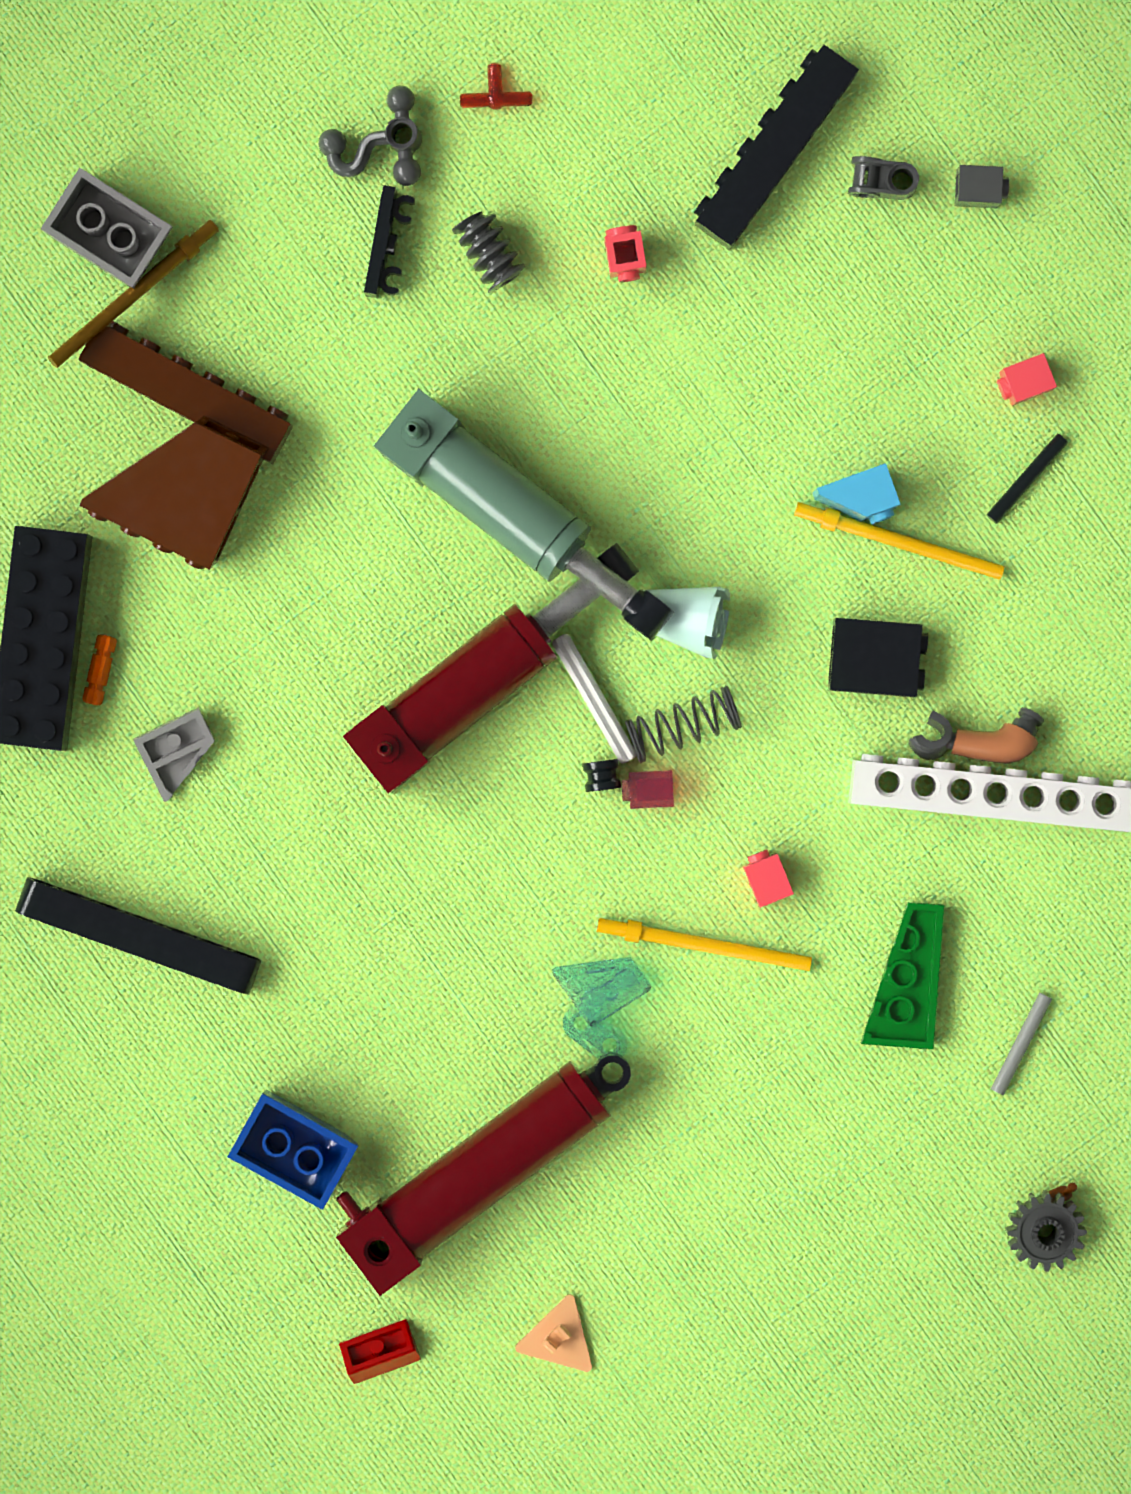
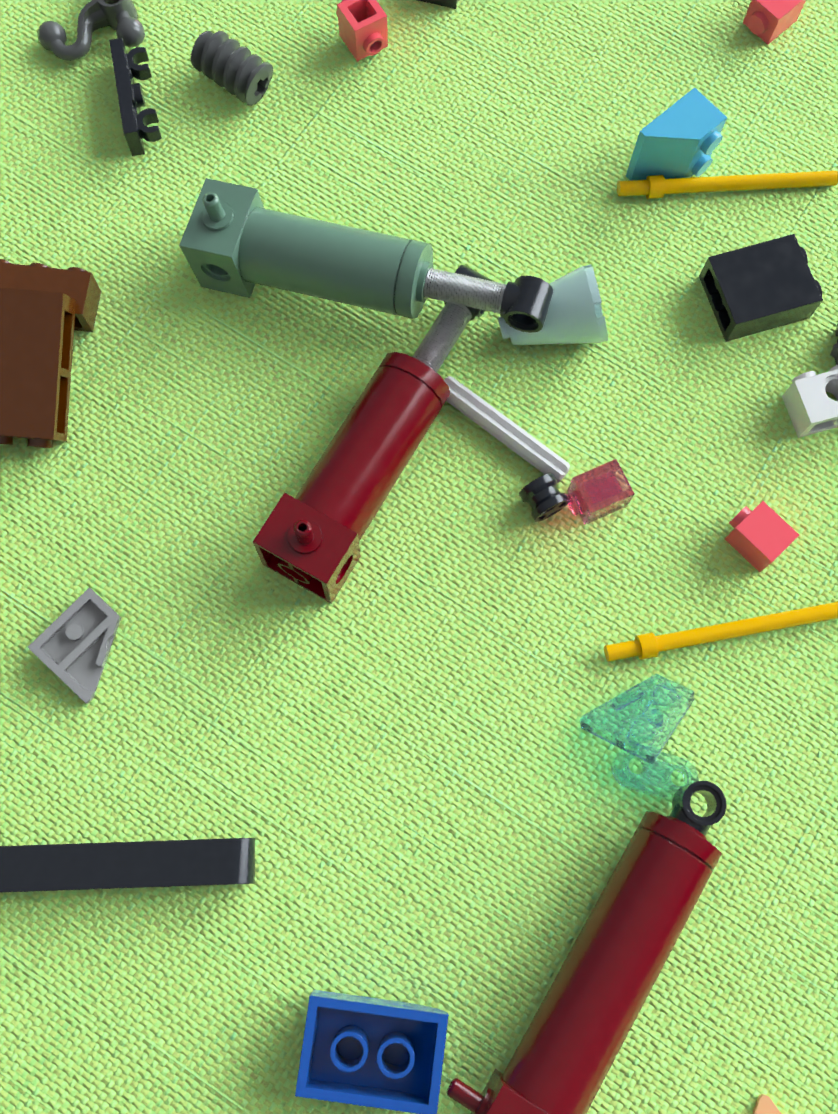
camera: 25 degrees left, 15 degrees down
dark grey piece [625,685,742,763] -> none
black bar [986,433,1068,524] -> none

